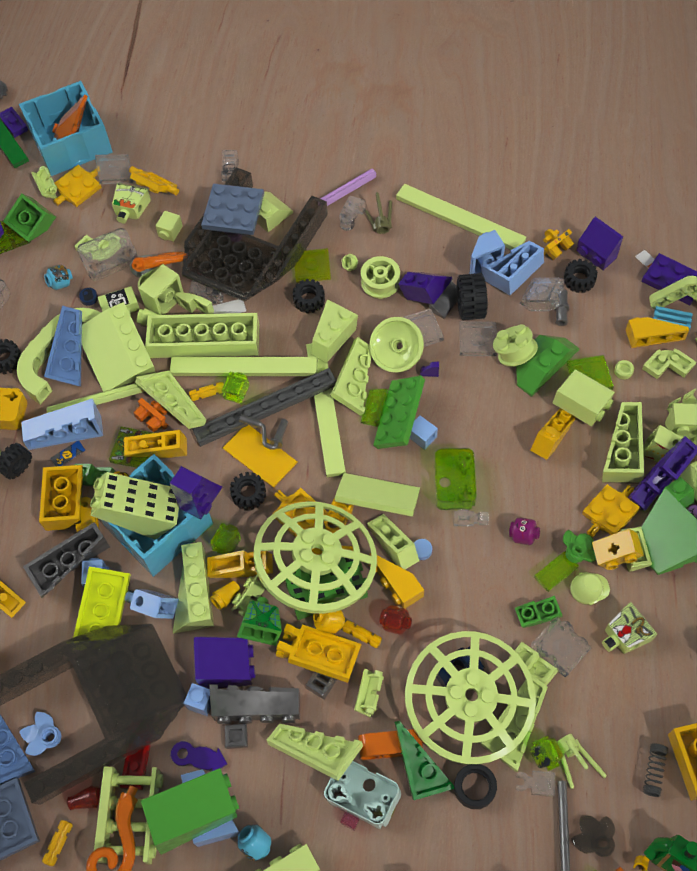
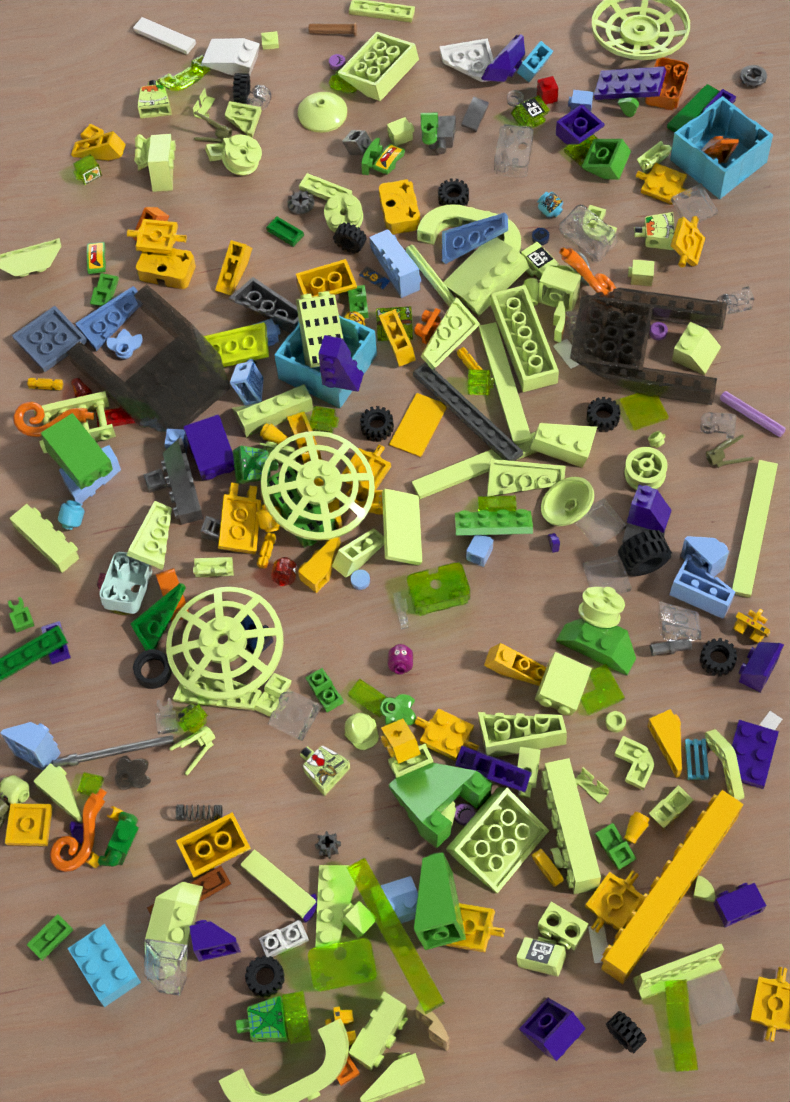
camera: 75 degrees right, 0 degrees up
dark purple brick [170,741,228,771] -> none
sand blue plate [201,184,264,235] -> none
flat silver piece [239,414,288,450] -> none

